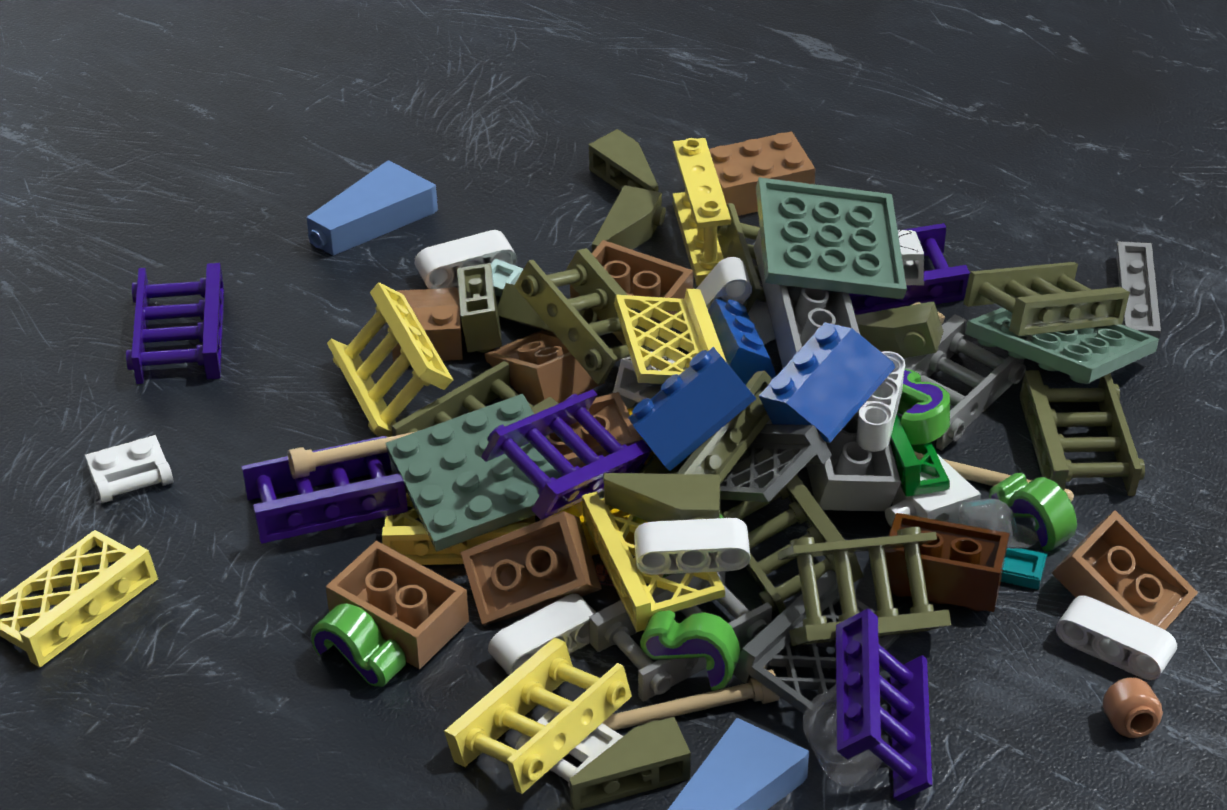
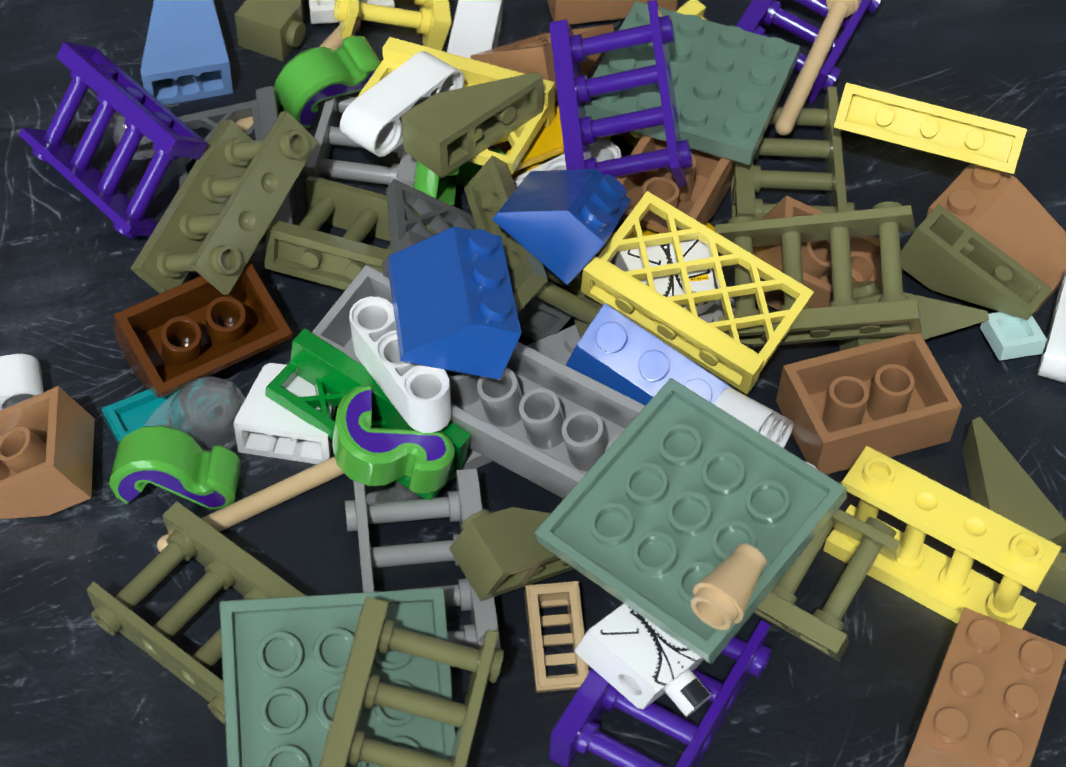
camera: 130 degrees right, 10 degrees up
none -> tan cone [690,544,767,630]

